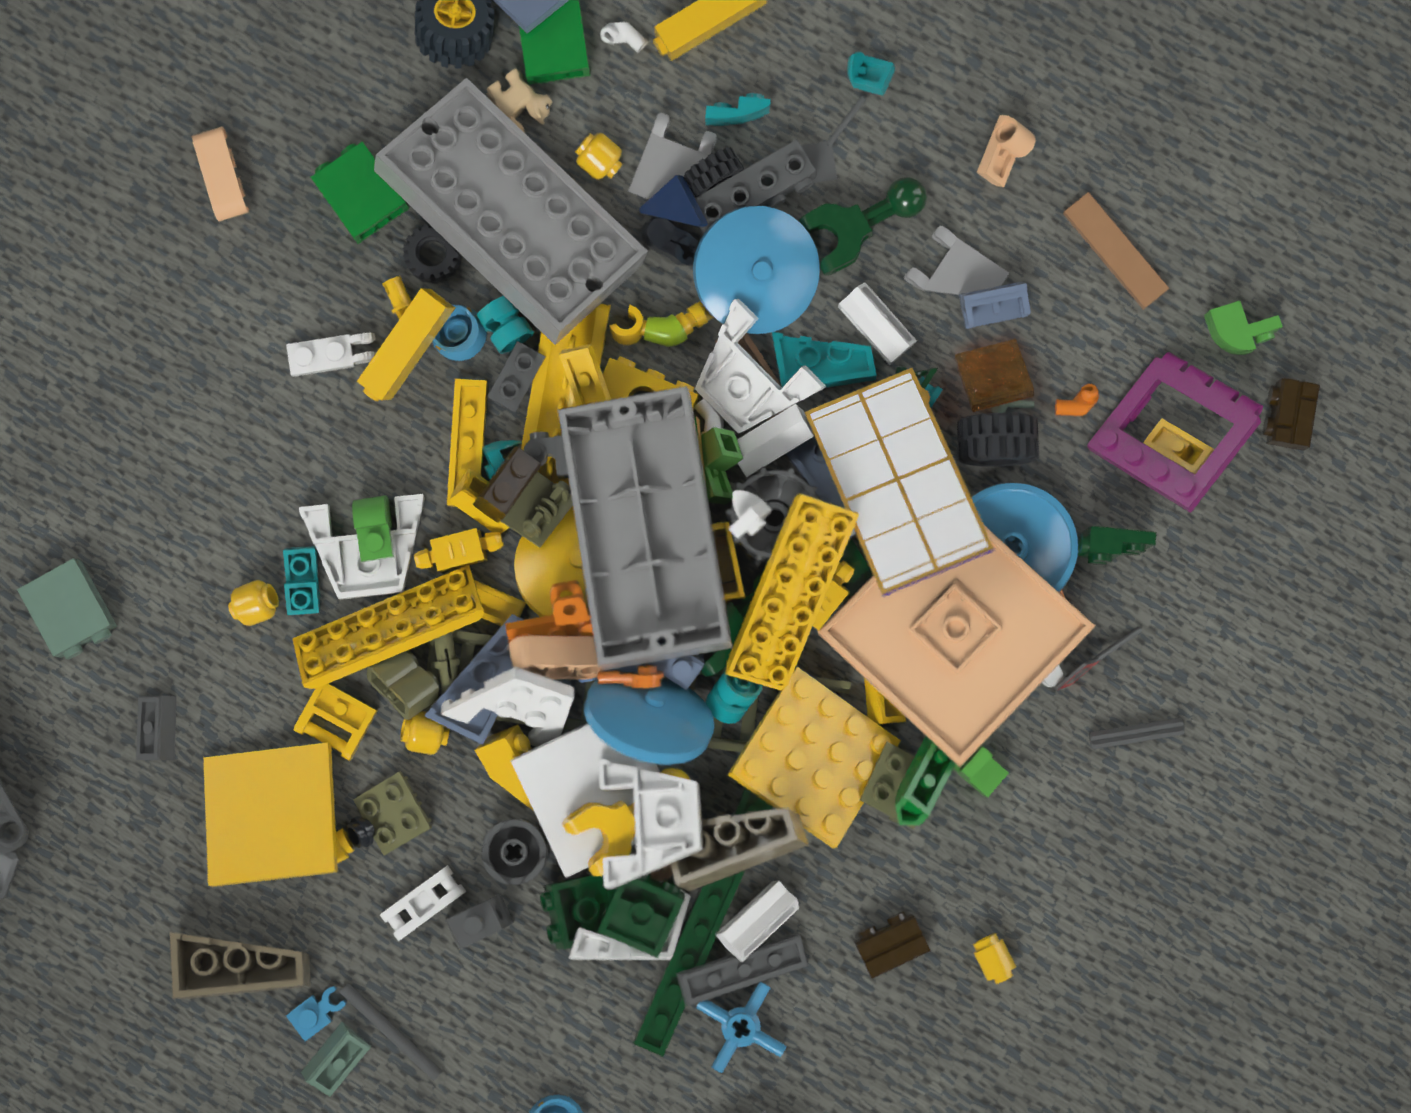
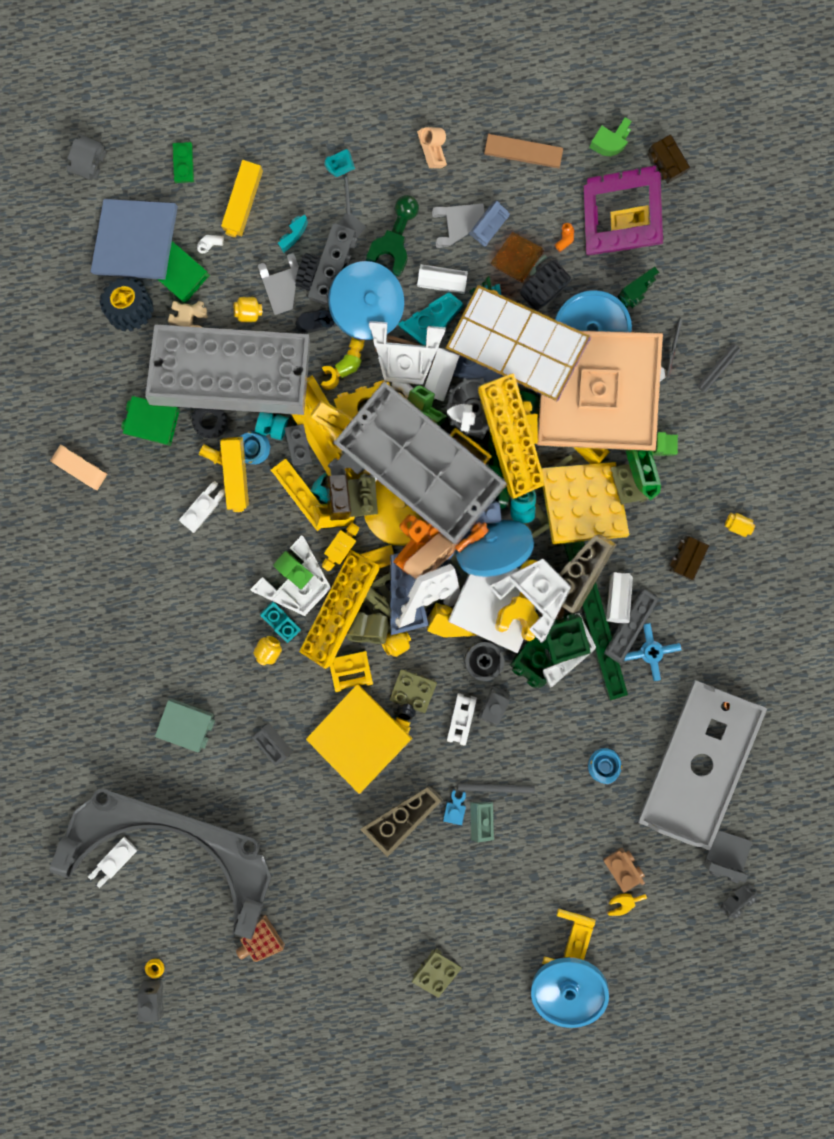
camera: 45 degrees left, 5 degrees up
dark blue tile [638,175,708,227] -> none

